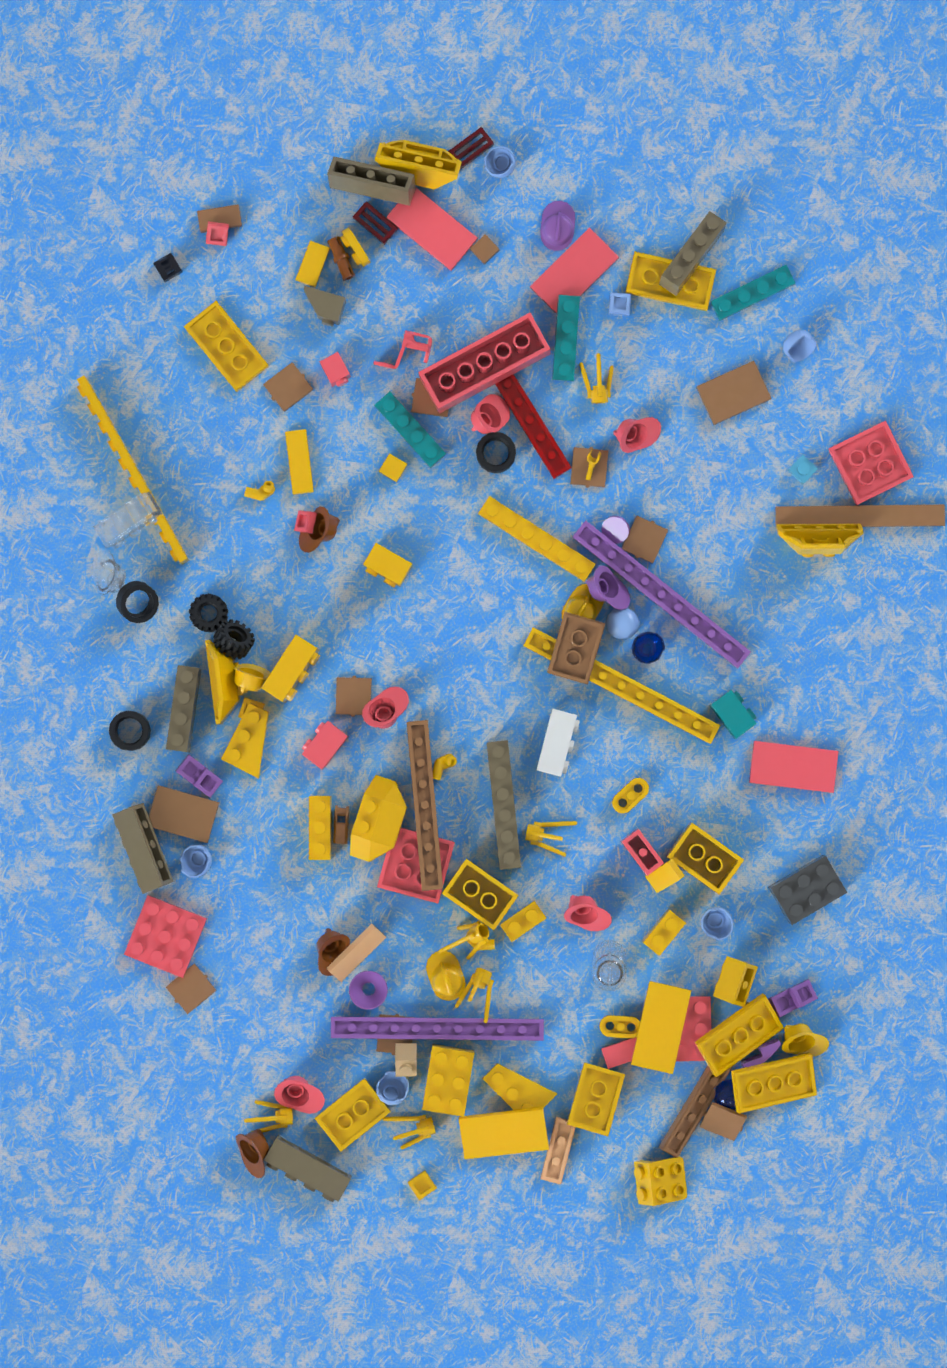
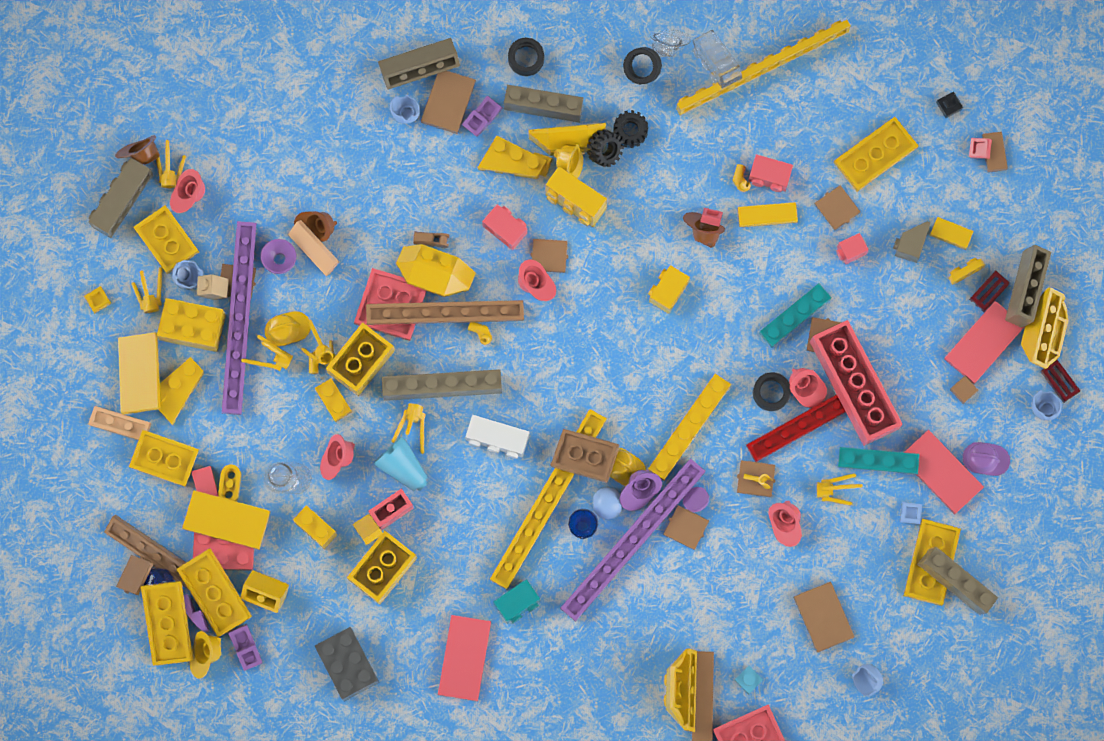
camera: 90 degrees right, 10 degrees down
coral plate [124,895,207,978] -> none
medium nougat piece [166,963,217,1014] -> none
yellow brick [309,796,332,860] -> none
dark orange pin [327,236,356,281] -> none
coral piece [373,330,432,369] -> none
yellow tile [379,453,408,483] -> none
yellow plate [612,778,649,814] -> none
yellow bracket [634,1156,687,1206] -> none
light blue hair [701,907,734,941] -> none
teal plate [710,265,795,321] -> none
none -> medium azure cone [374,437,428,491]
none -> coral brick [748,154,793,192]

